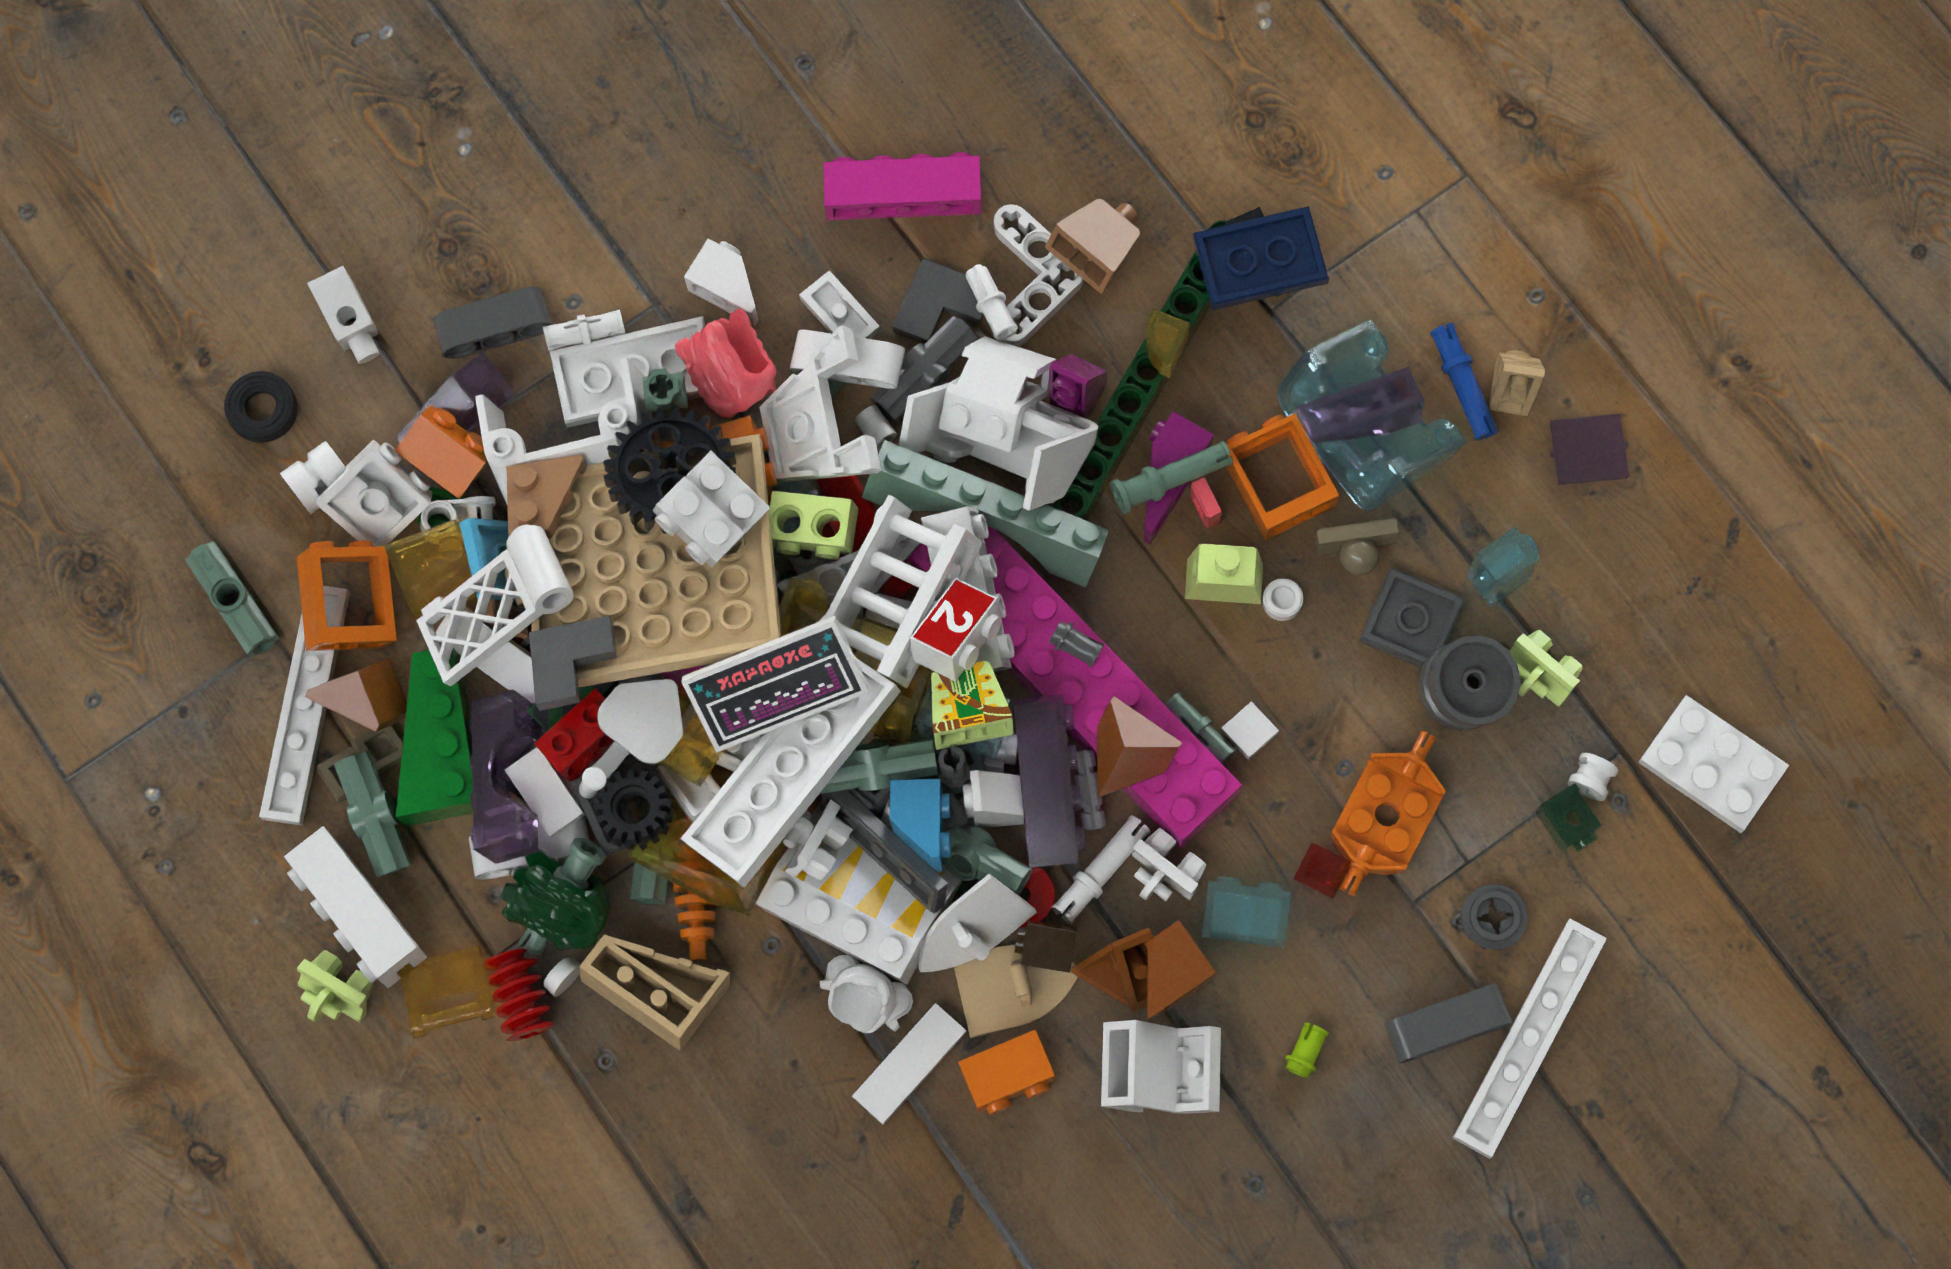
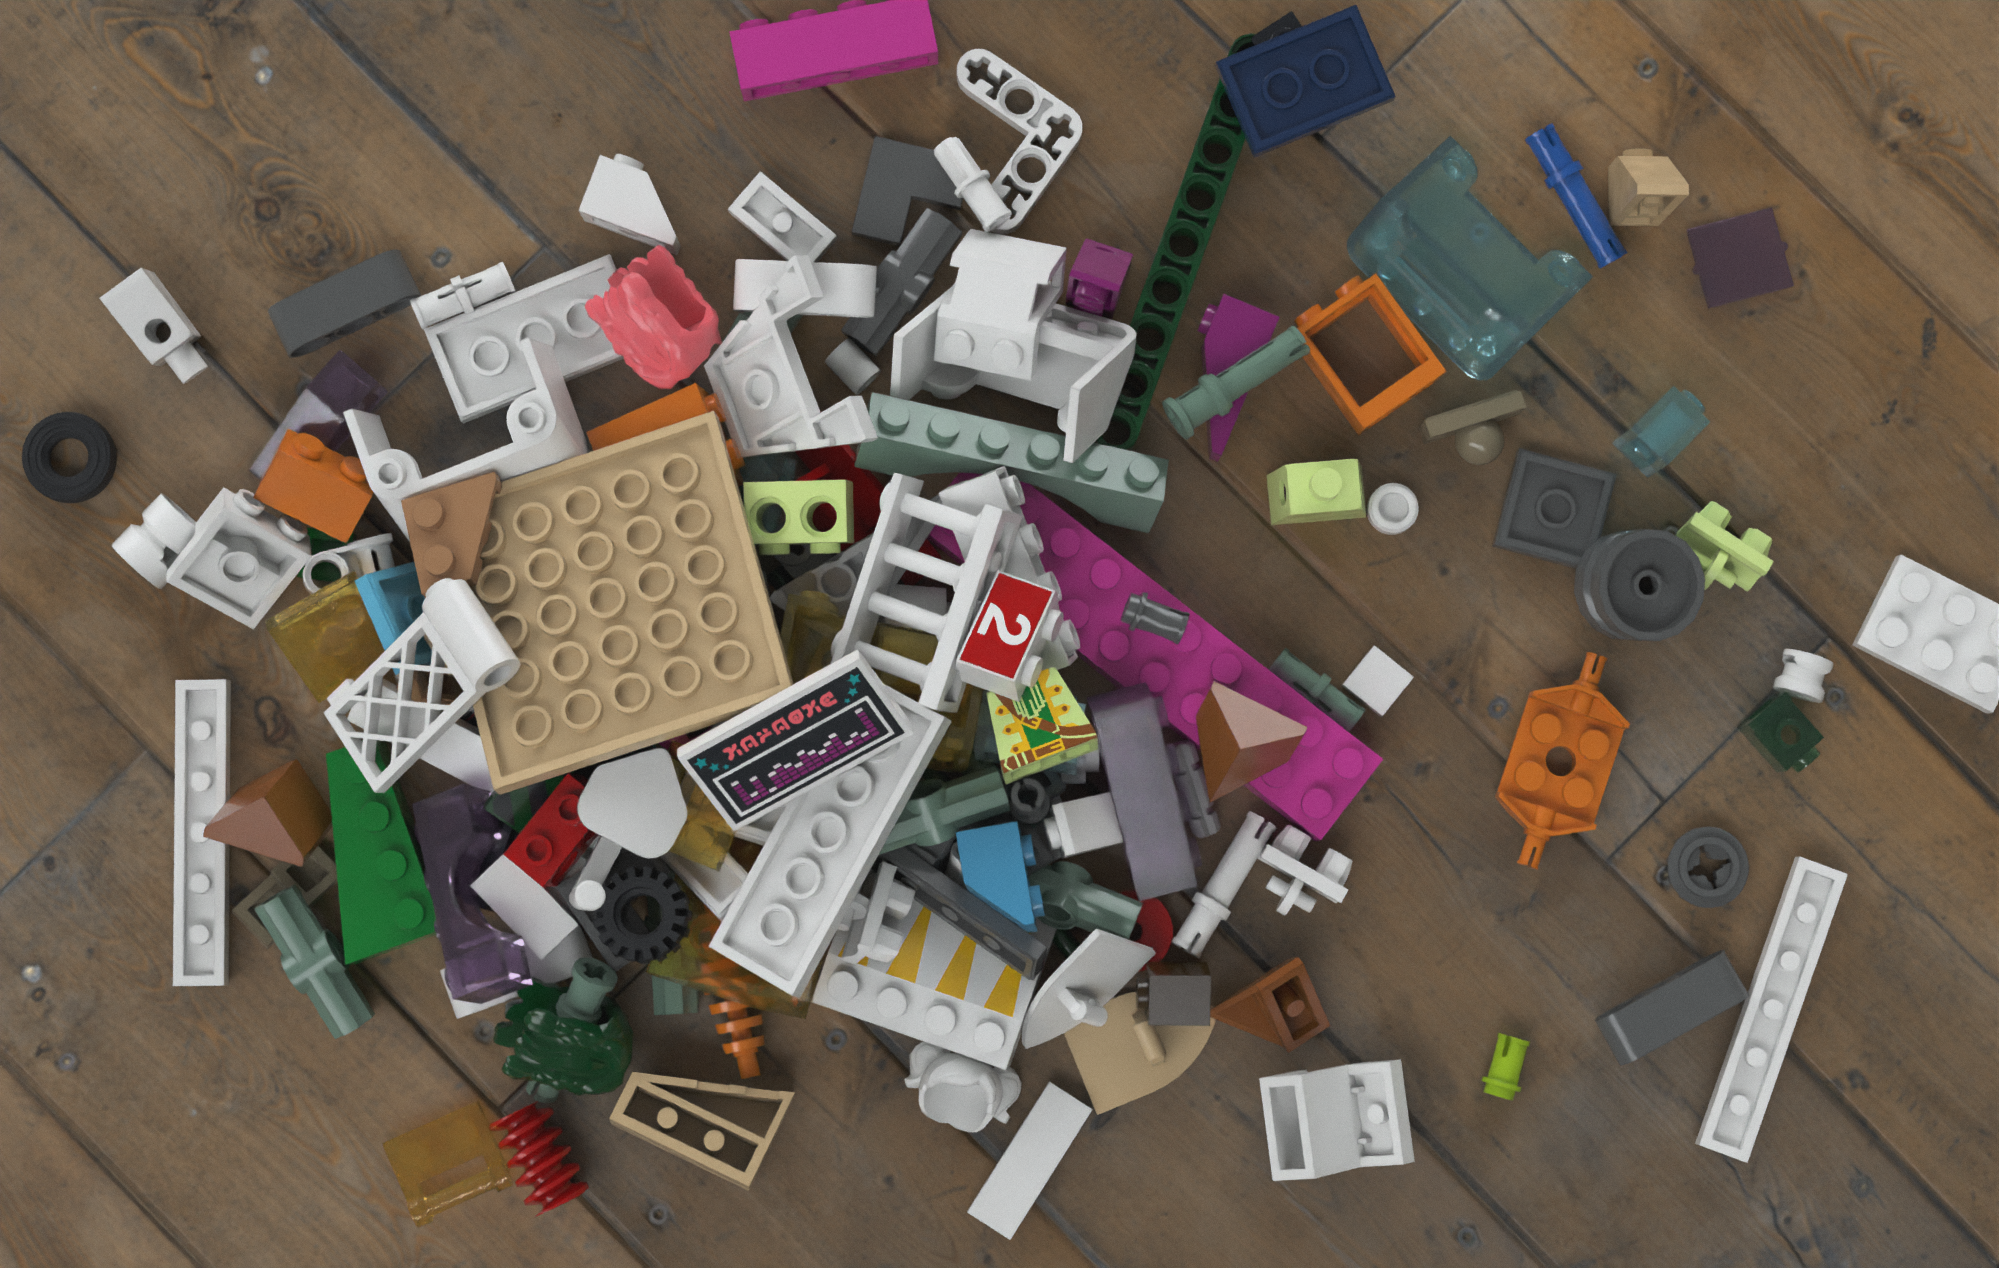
camera: 20 degrees left, 10 degrees up
sand green piece [185,541,279,658] -> none
white brick [284,826,427,988] -> none
orange window [297,540,397,651] -> none
yellowish green hips [297,950,374,1023] -> none
dark grey tile [529,615,617,711] -> none
white tile [543,956,581,997] -> none
black gear [603,407,737,534] -> none
sand green piece [643,368,688,415] -> none
white plate [653,451,771,568] -> none
orange brick [958,1029,1055,1115] -> none
torso [1045,199,1141,294] -> none
dark orange slope [1144,920,1216,1020] -> none
clear yellow brick [1146,309,1190,378] -> none
coral tile [1190,477,1222,529] -> none
clear light blue brick [1201,876,1291,948] -> none
clear red plate [1293,843,1351,899] -> none
clear purple slope [1296,367,1424,443] -> none

